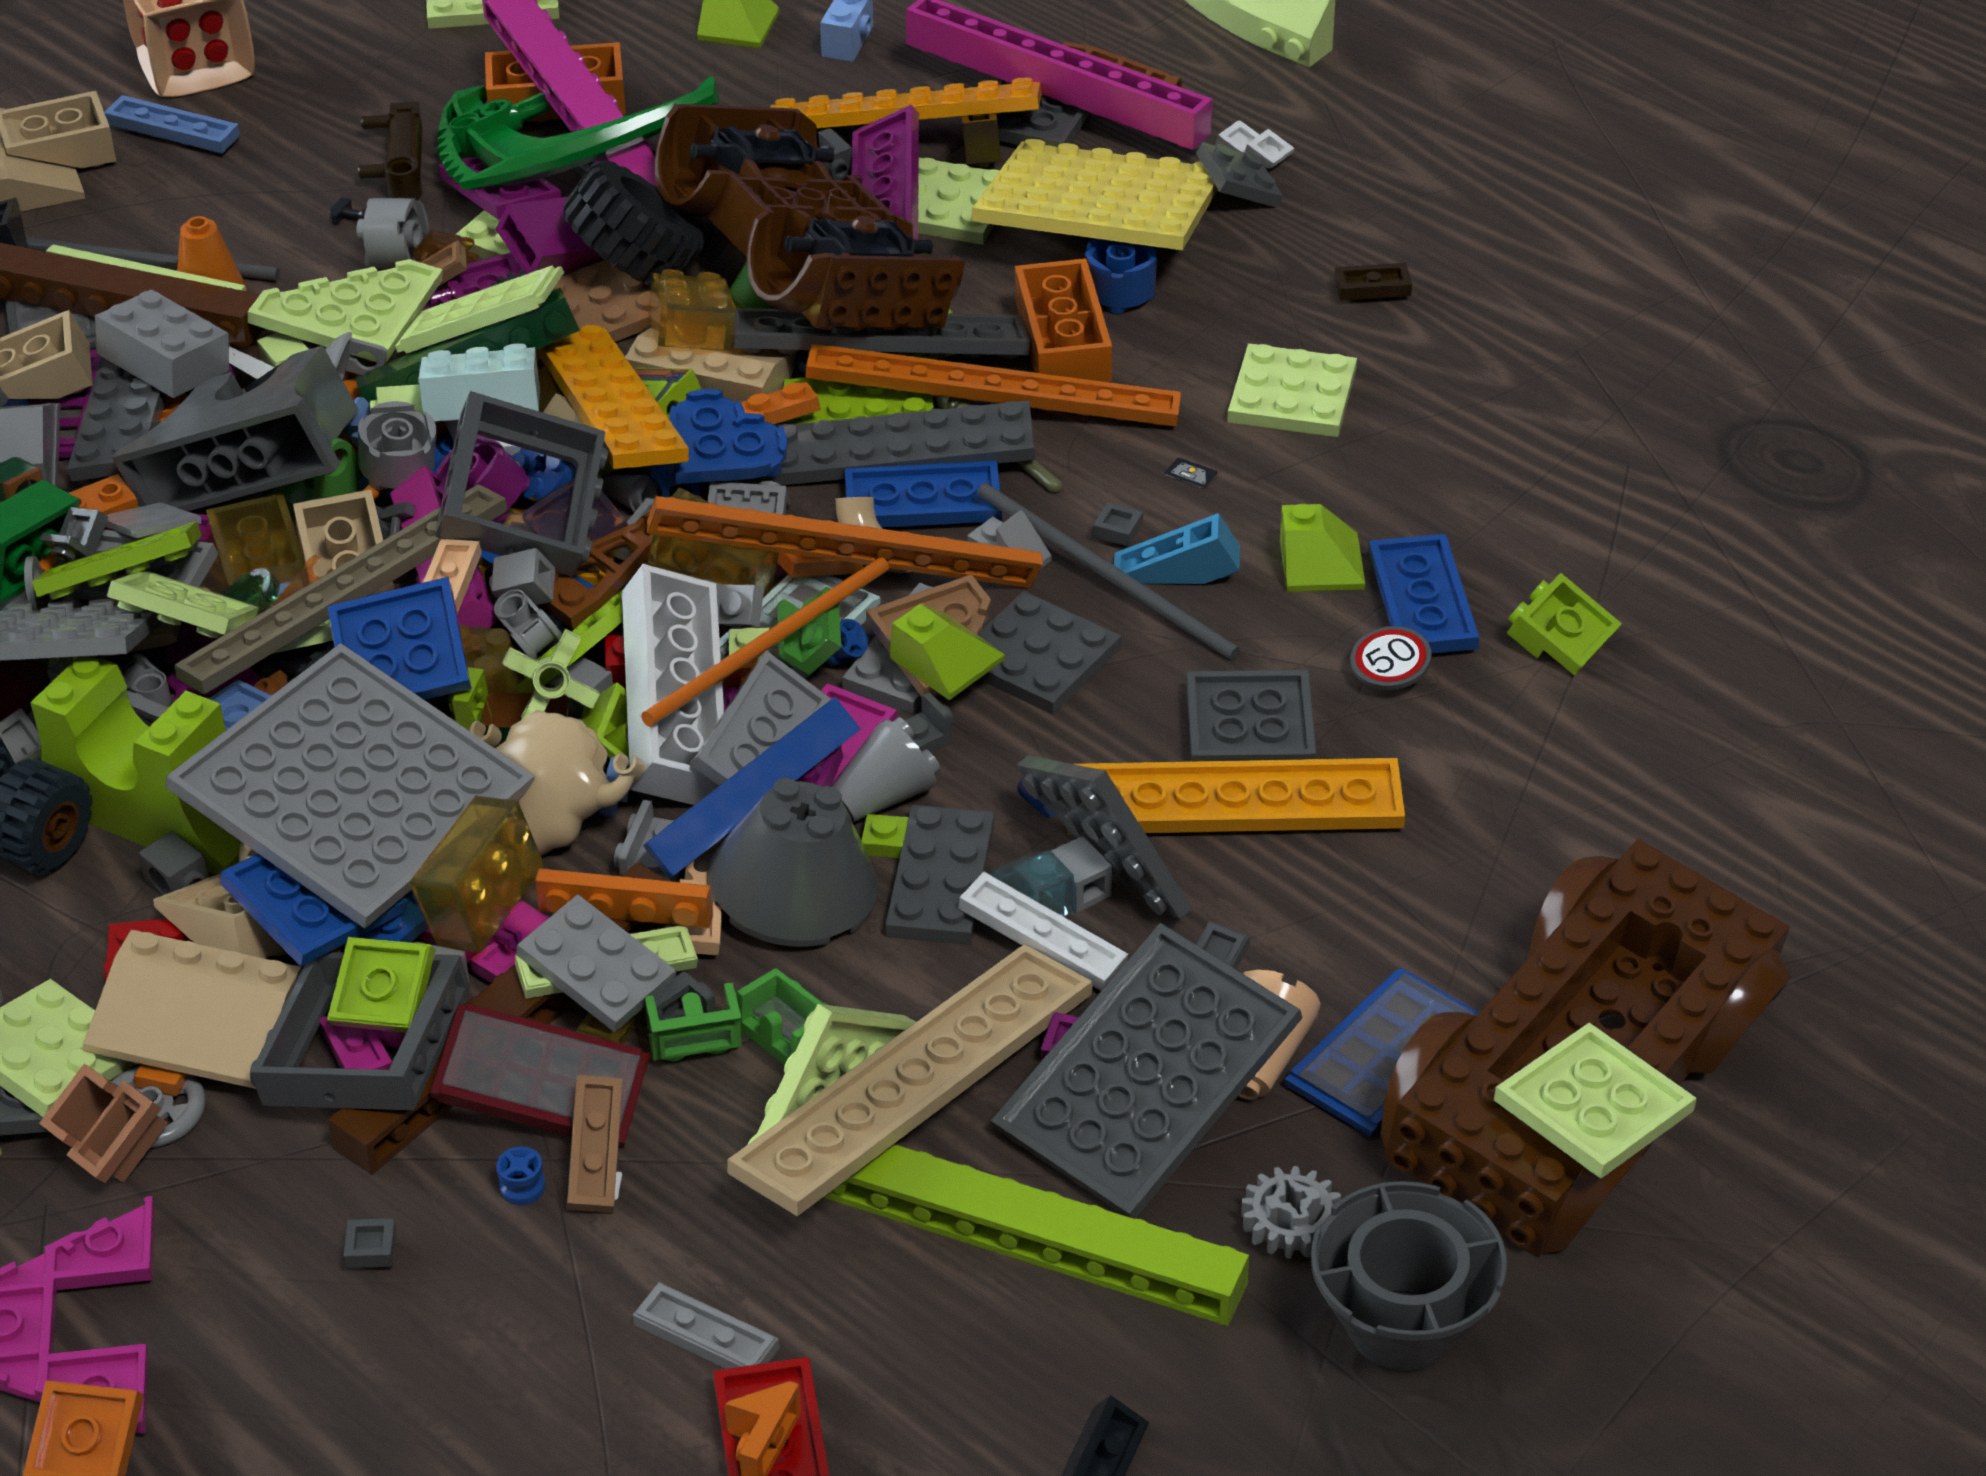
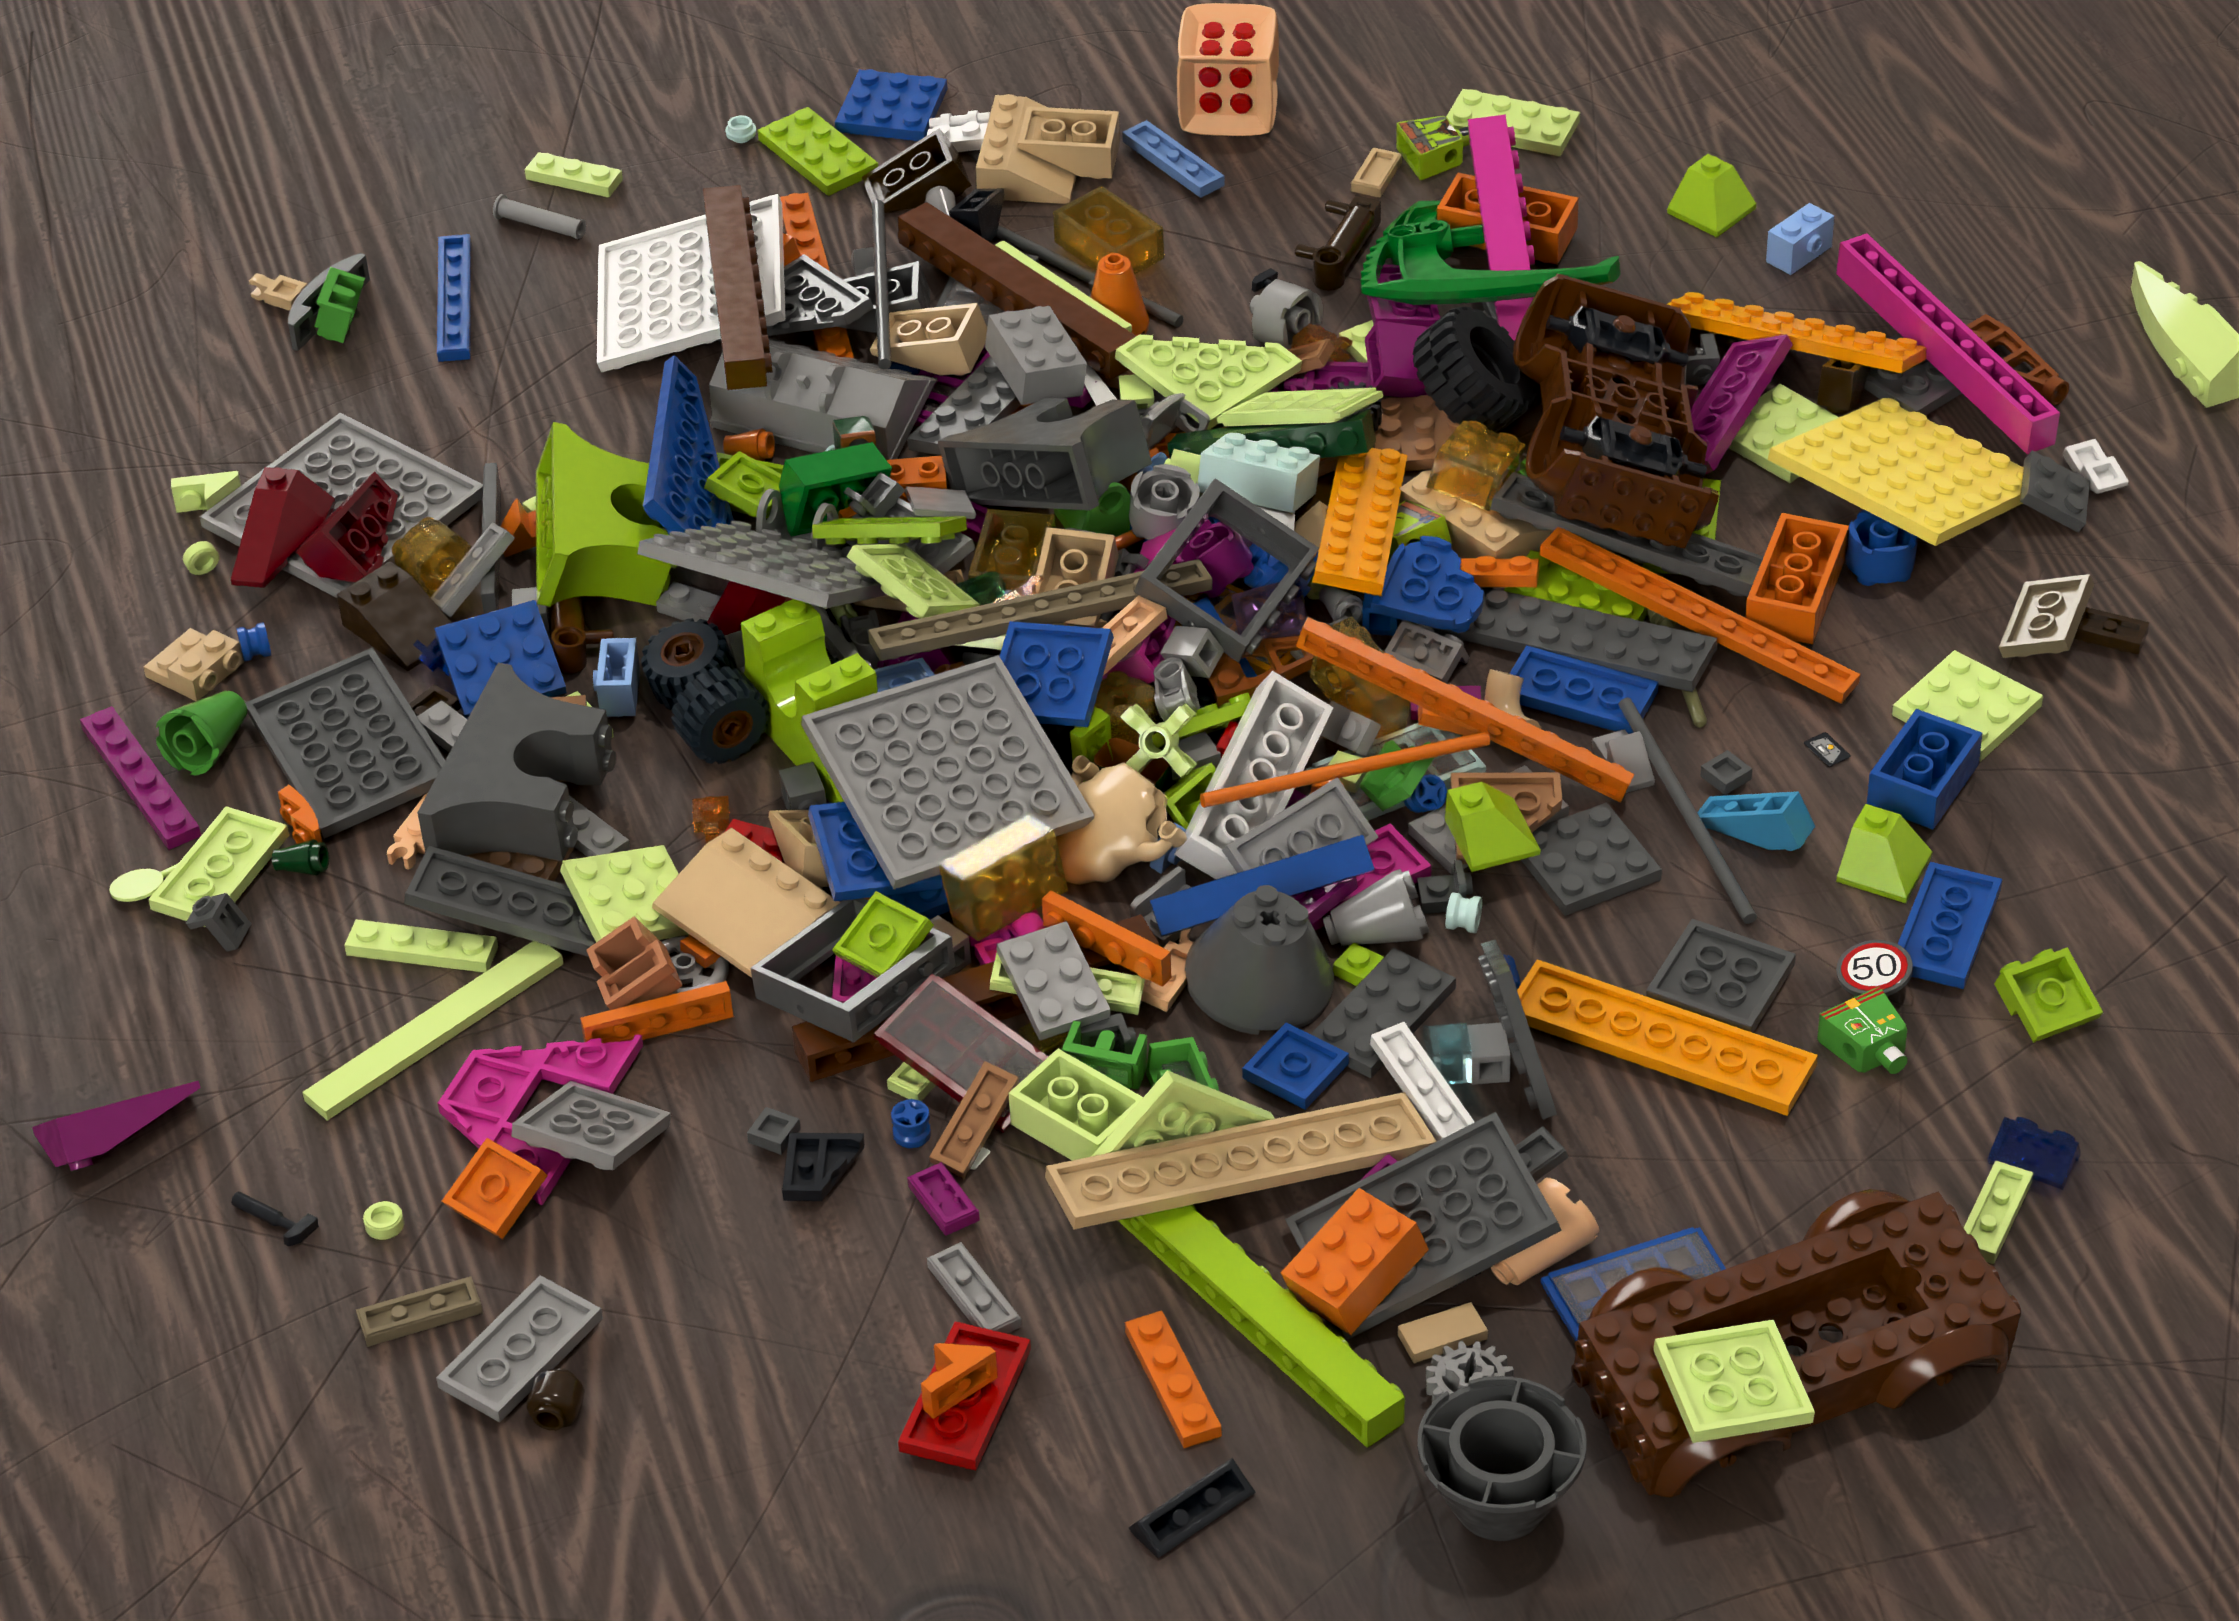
camera: 30 degrees right, 0 degrees up
none -> light grey plate [511,1081,671,1170]
none -> orange plate [580,981,734,1043]
none -> clear orange plate [692,796,730,844]
none -> black wing [782,1133,865,1201]
none -> yellowish green tile [887,1062,936,1101]
none -> magenta plate [907,1162,980,1236]
none -> yellowish green brick [1009,1048,1143,1160]
none -> clear yellow brick [1053,186,1164,274]
none -> orange plate [1125,1310,1222,1448]
none -> blue plate [1242,1022,1349,1110]
none -> orange brick [1280,1188,1429,1335]
none -> tan tile [1351,148,1402,198]
none -> lime torso [1396,116,1470,180]
none -> tan tile [1398,1302,1488,1363]
none -> light aqua wheel [1445,892,1482,933]
none -> bright green torso [1817,987,1907,1074]
none -> blue brick [1867,709,1983,829]
none -> yellowish green plate [1964,1161,2033,1264]
none -> clear blue bracket [1987,1117,2081,1190]
none -> dark tan plate [1999,574,2094,658]

